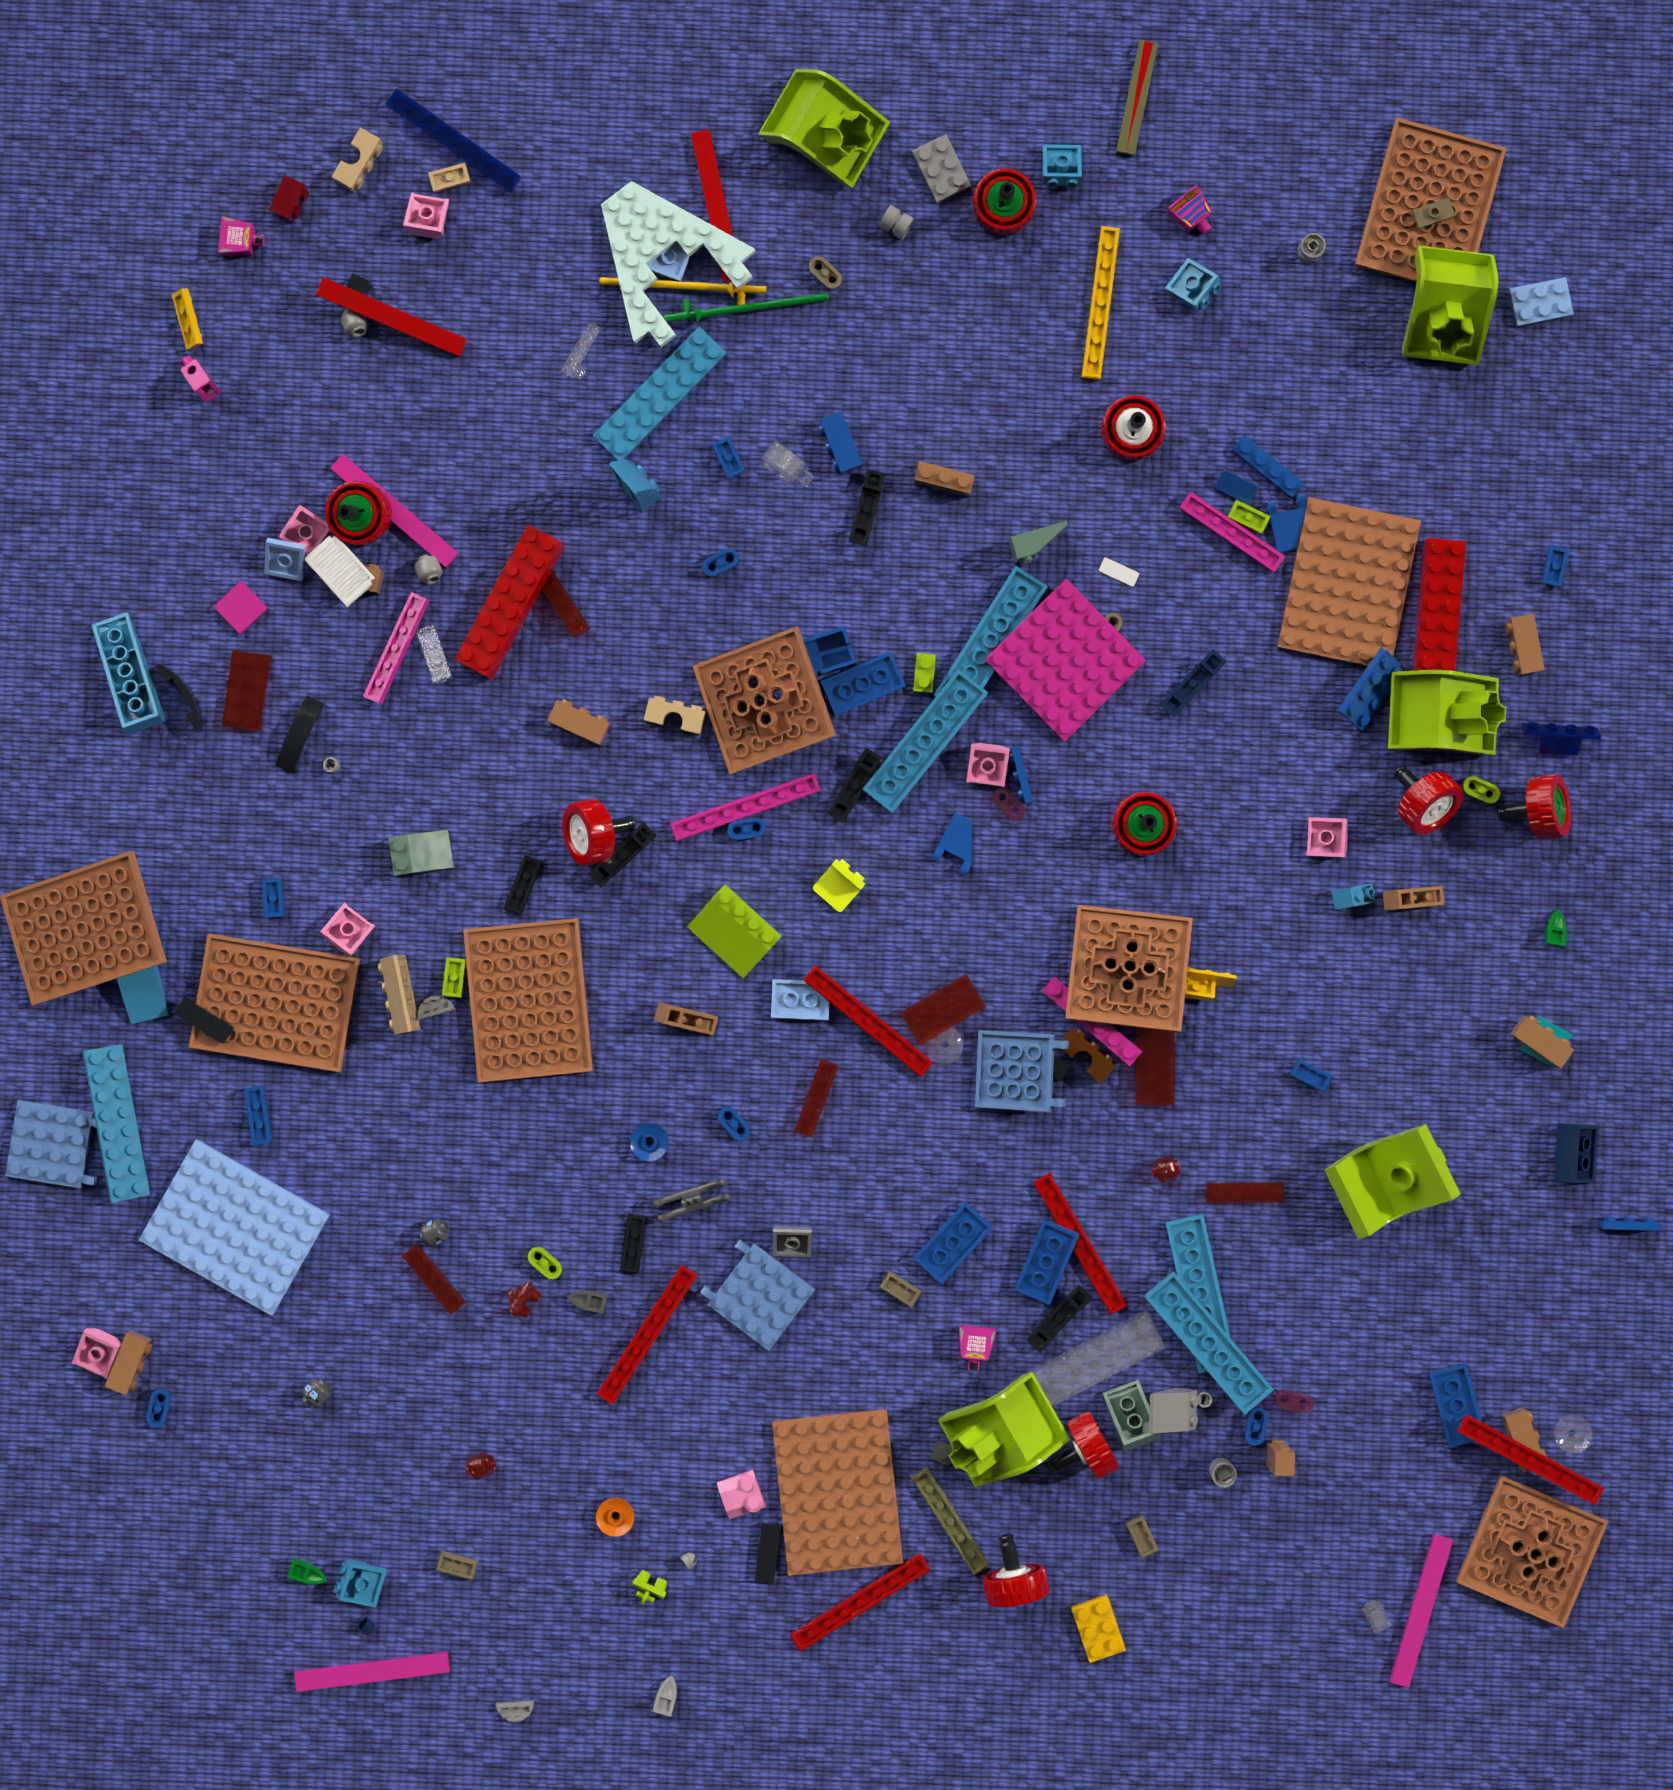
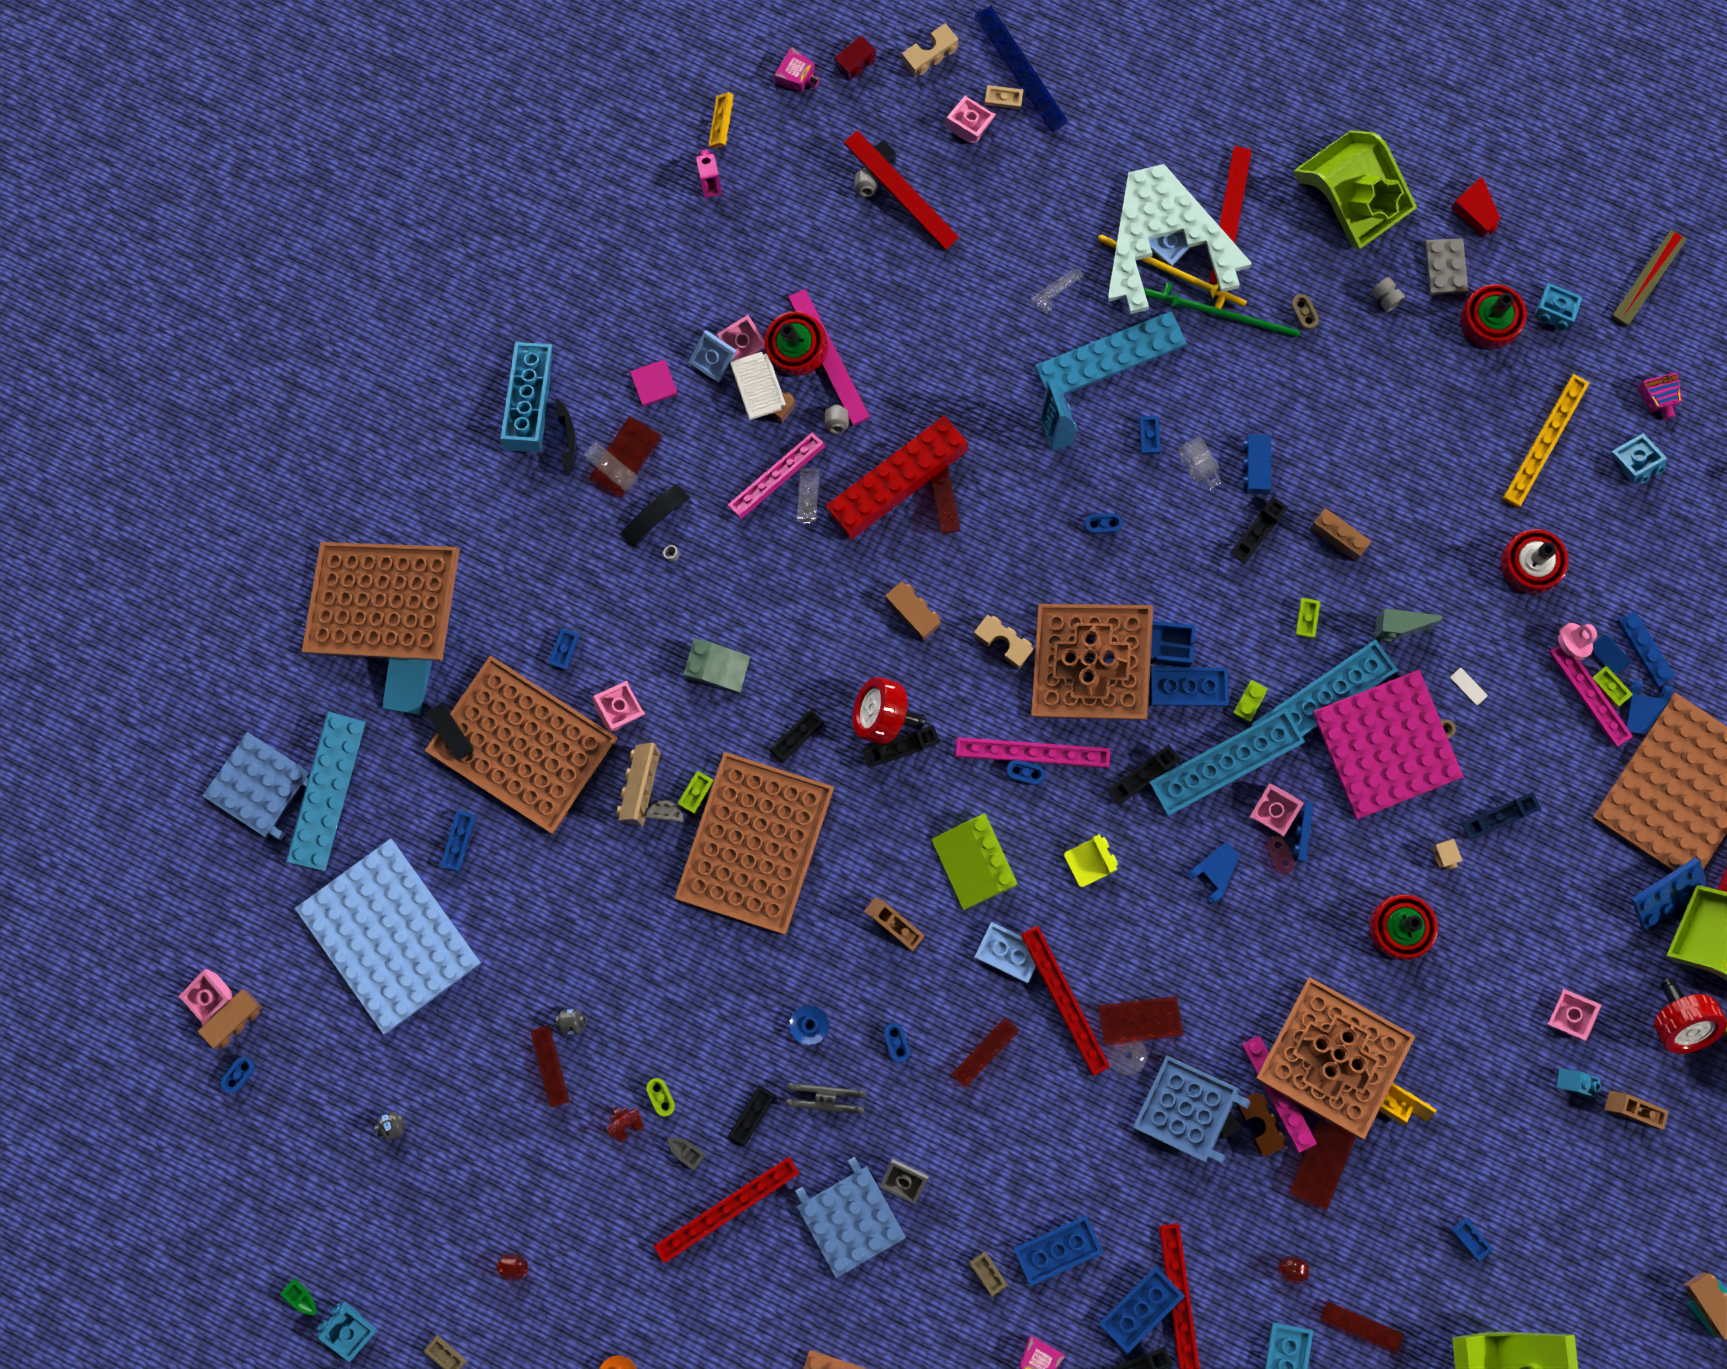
camera: 25 degrees right, 10 degrees down
none -> clear hinge [583,441,638,492]
none -> lime plate [1295,598,1321,639]
none -> tan brick [1431,839,1462,870]
none -> red slope [1451,177,1500,238]
none -> bright pink tile [1558,623,1597,660]

